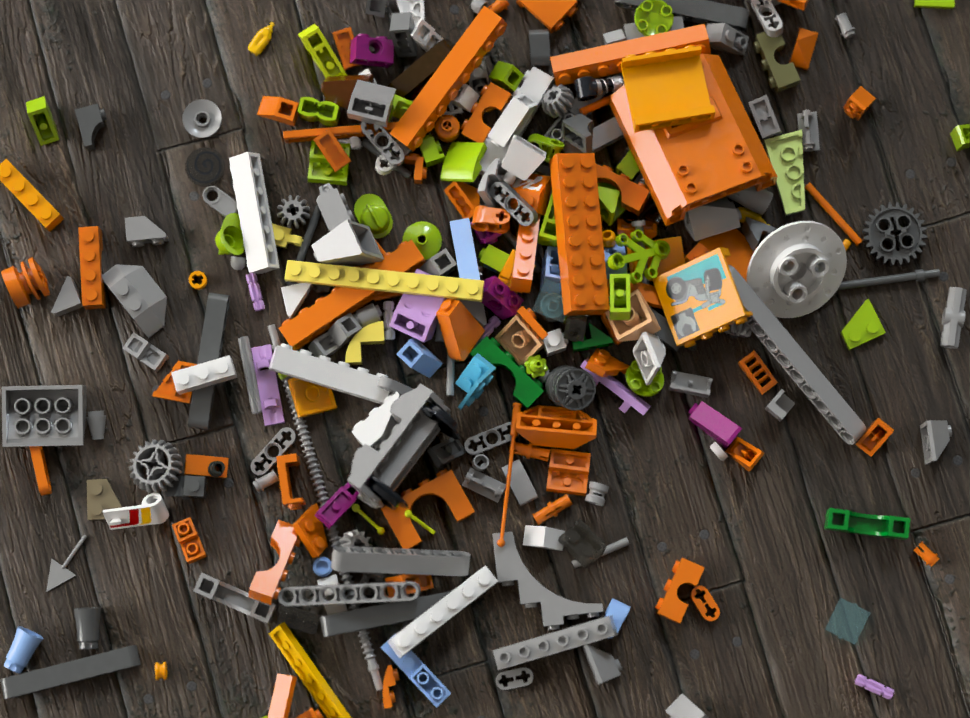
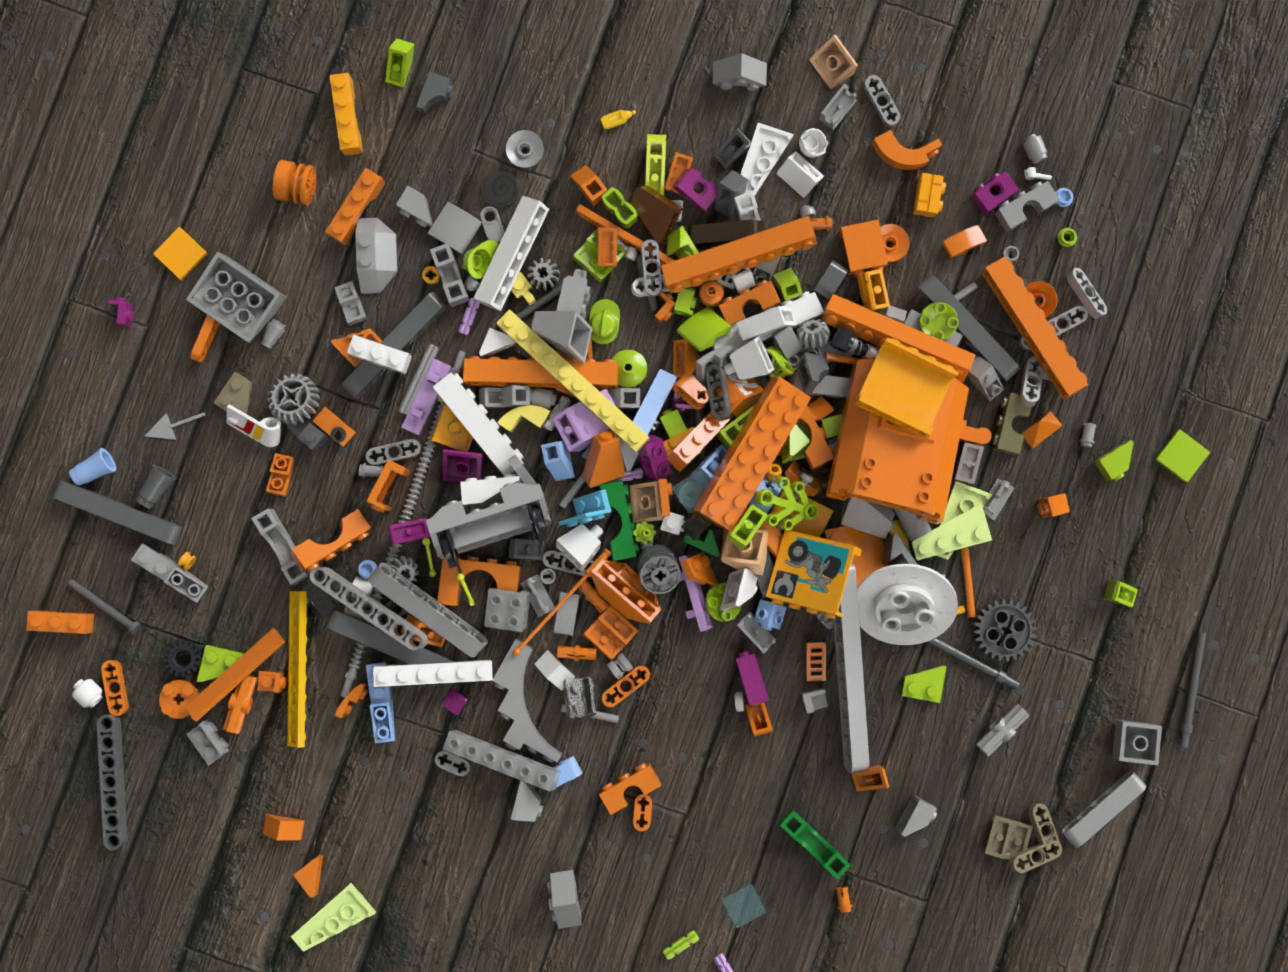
camera: 35 degrees right, 5 degrees up
light grey slope [51,276,83,317] -> none
orange wing [292,503,328,558] -> none
light grey slope [347,80,396,128] -> none
none -> light grey slope [131,543,208,602]
none -> light grey slope [428,202,482,254]
none -> light grey arch [430,243,469,307]
none -> magenta slope [442,688,469,715]
none -> magenta slope [443,449,485,483]
none -> light grey bracket [484,588,531,632]
none -> white torso [556,524,603,572]
none -> orange beam [602,665,650,707]
none -> lime axle [663,930,699,960]
none -> light blue brick [754,599,786,631]
none -> light grey slope [774,326,802,359]
none -> orange slope [808,396,834,422]
none -> light orange brick [857,269,890,312]
none -> yellowish green wing [911,503,992,560]
none -> orange leg [959,420,991,445]
none -> lime slope [1094,440,1134,482]

